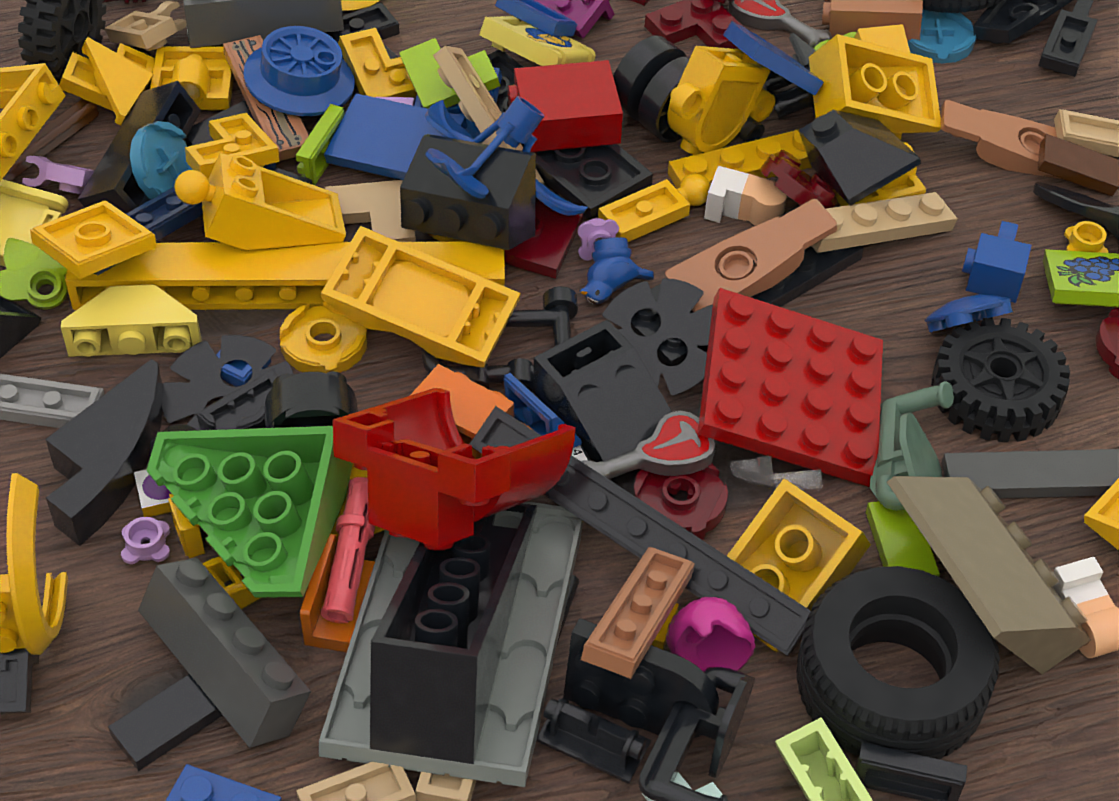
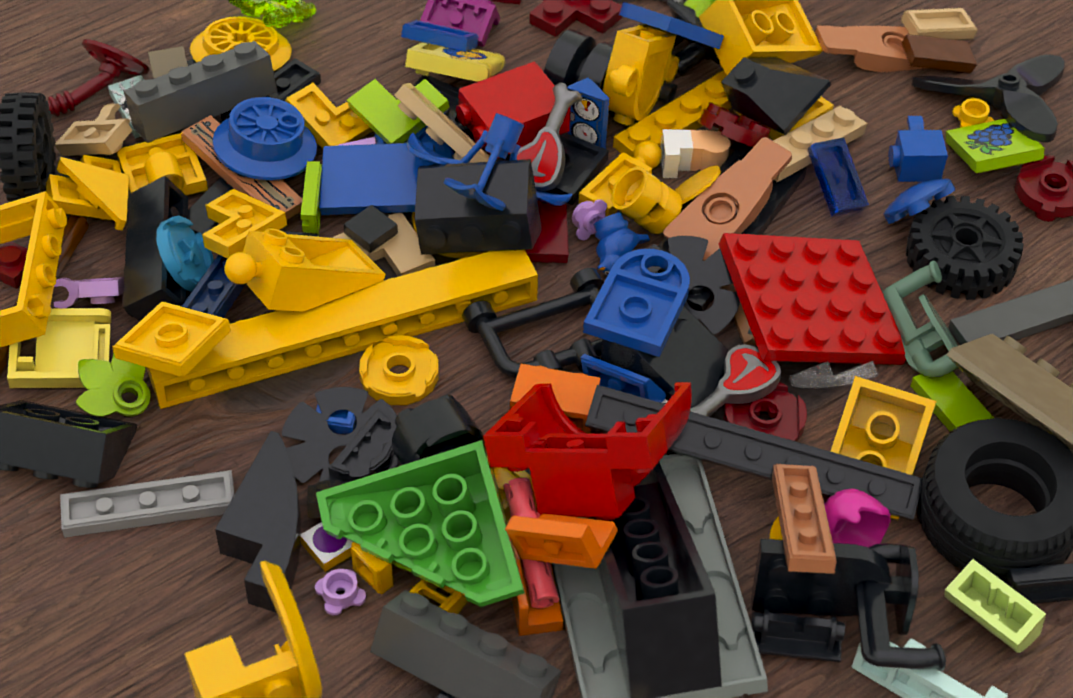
camera: 20 degrees left, 0 degrees up
light yellow slope [61,285,202,357] -> none
yellow slope [321,226,521,368] -> none
none -> black tile [344,205,398,253]
none -> orange panel [505,514,618,569]
none -> flat silver piece [517,83,582,191]
none -> slope [566,77,609,149]
none -> blue tile [583,249,690,357]
none -> yellow wheel [611,167,682,234]
none -> yellow piece [674,165,721,204]
none -> clear blue plate [807,137,869,216]

